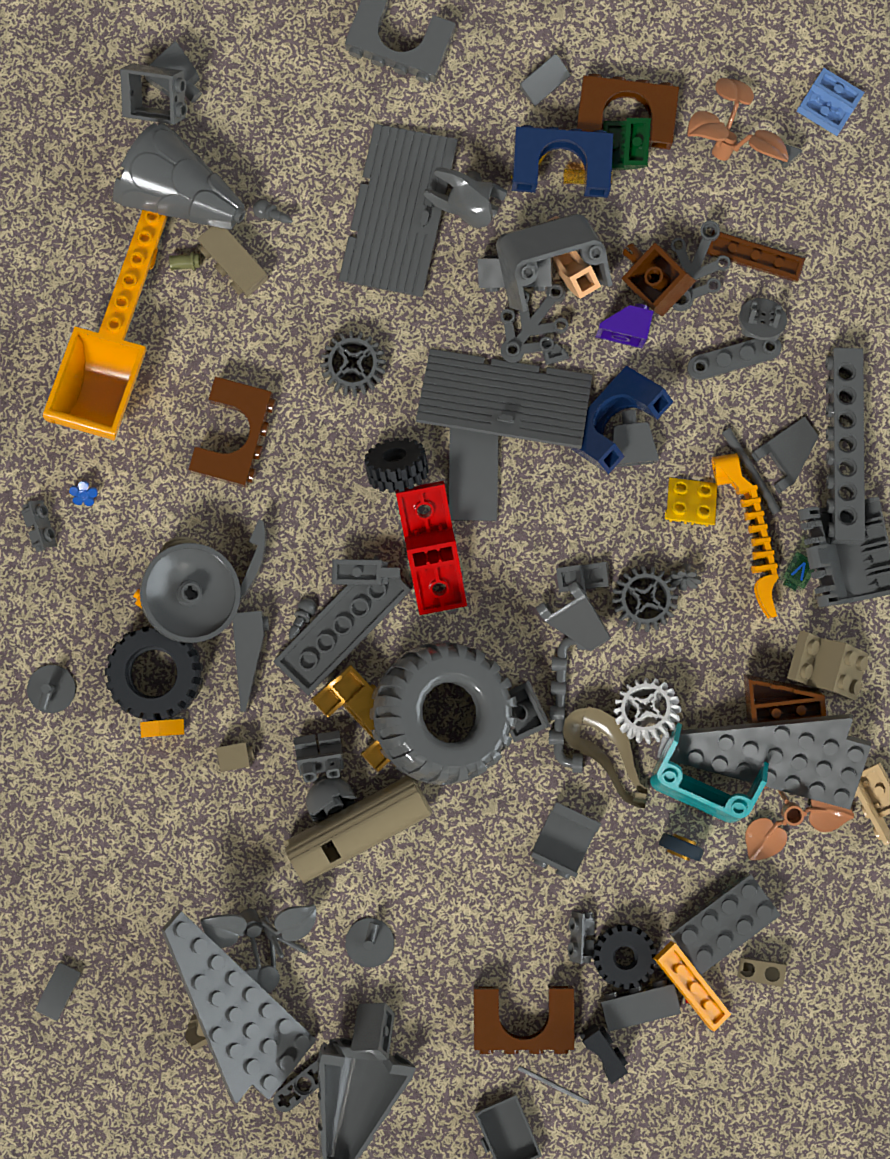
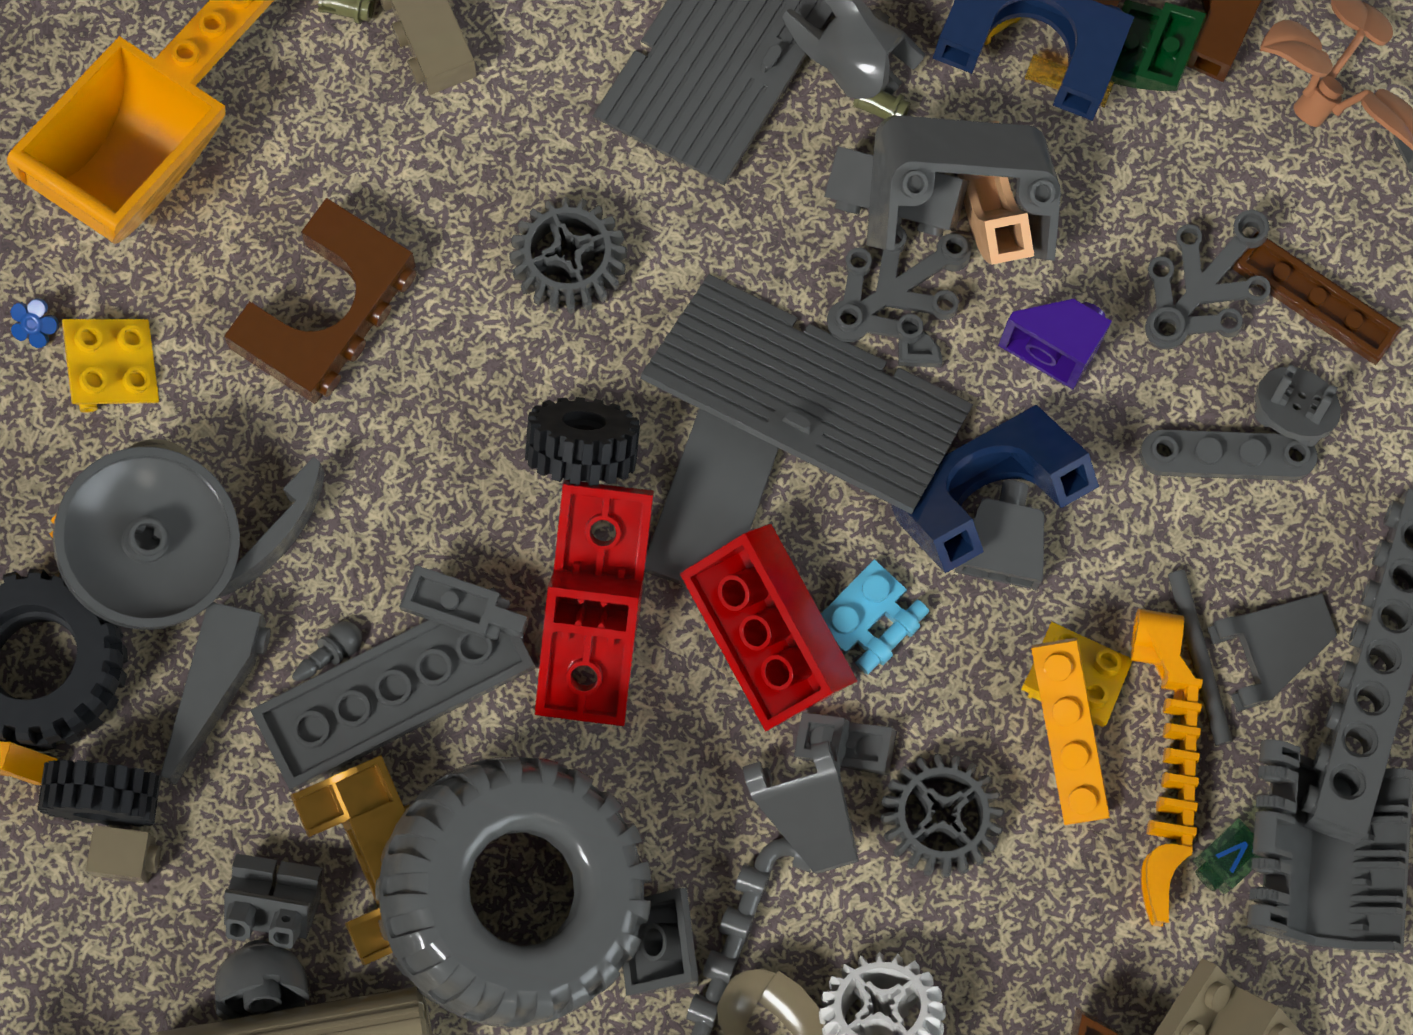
camera: 15 degrees right, 10 degrees down
reddish brown brick [621,243,696,317] -> none
dark grey plant [669,563,701,591] -> none
none -> black tyre [37,760,161,827]
none -> yellow hinge [62,319,159,413]
none -> red slope [680,524,858,732]
none -> medium azure plate [821,559,929,675]
none -> olive pin [853,91,911,119]
none -> light orange plate [1031,638,1110,825]

